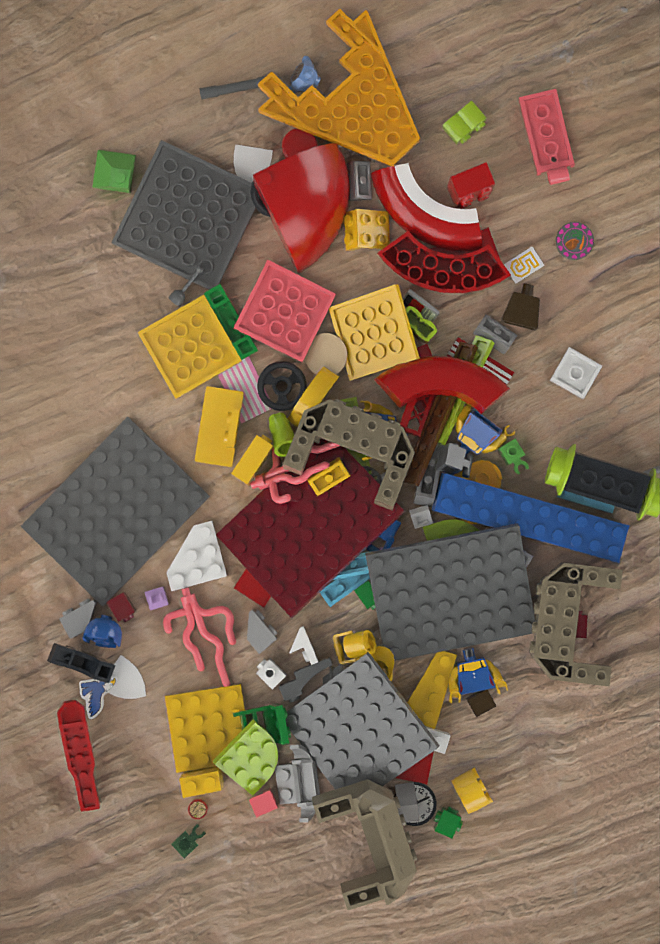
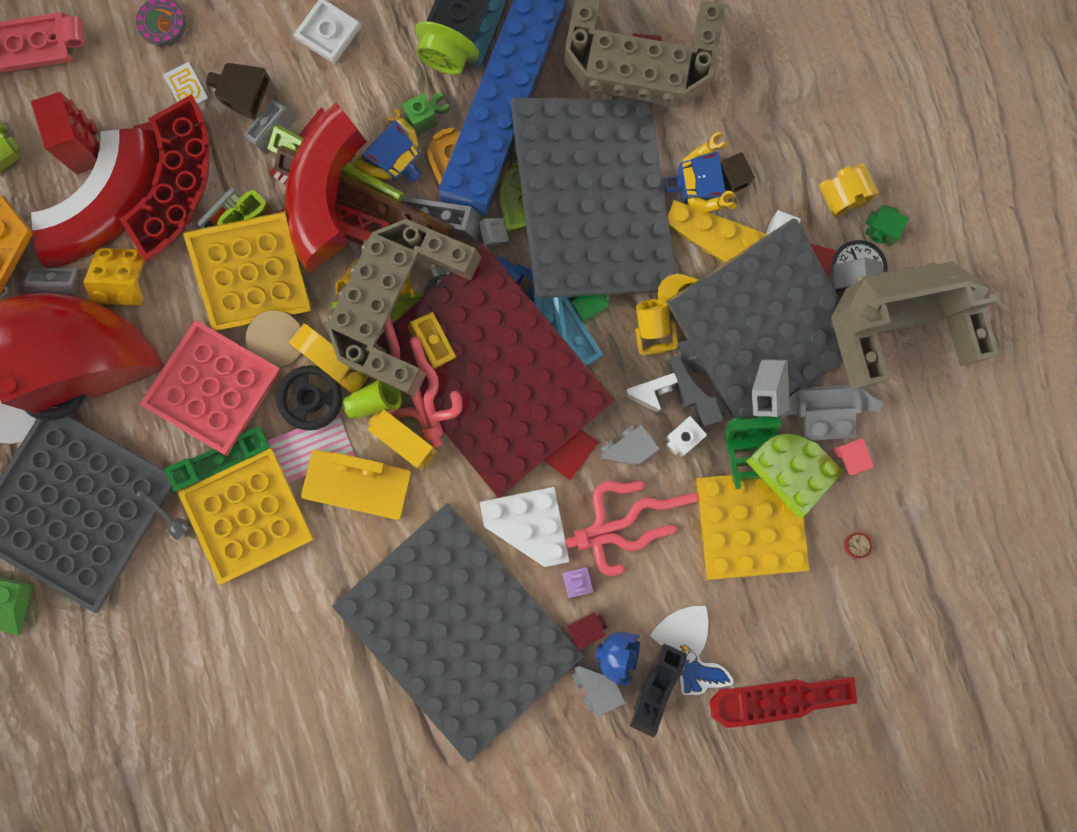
camera: 90 degrees left, 5 degrees down
clear green plate [171,824,206,859] -> none
yellow brick [179,766,224,798] -> none
dark grey brick [436,443,474,478] -> none
none -> light grey slope [752,359,790,417]

